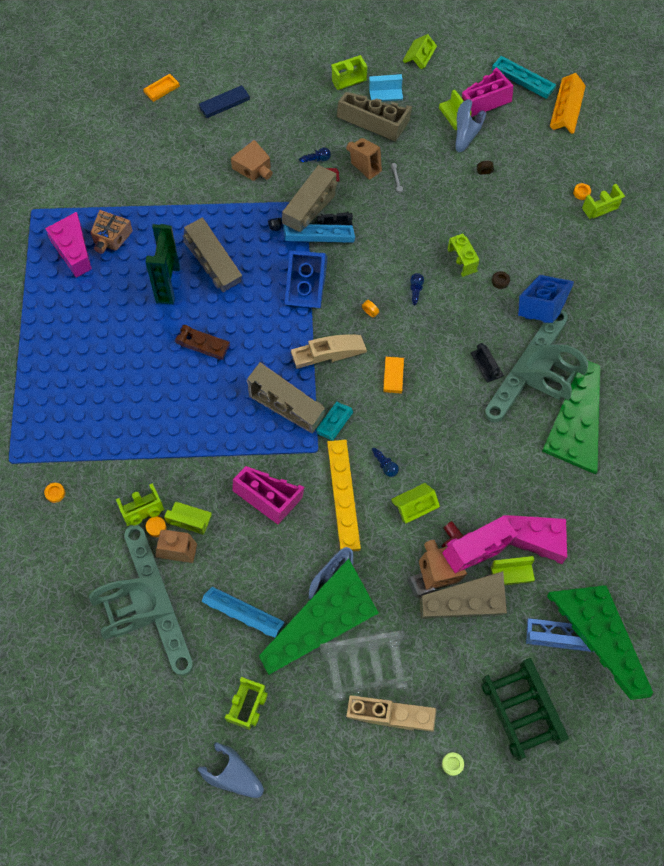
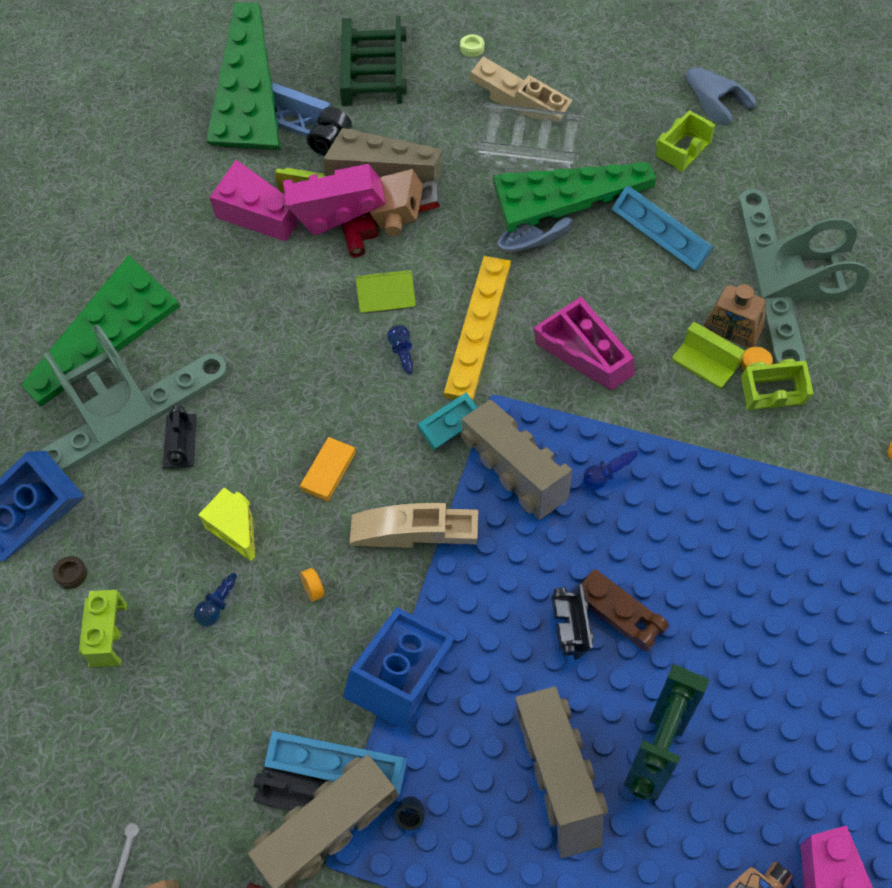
camera: 155 degrees left, 5 degrees down
none -> neon yellow slope [198,488,255,561]
none -> black wheel [306,107,352,156]
none -> black hinge [551,584,593,660]
none -> clear blue bar [583,451,638,490]

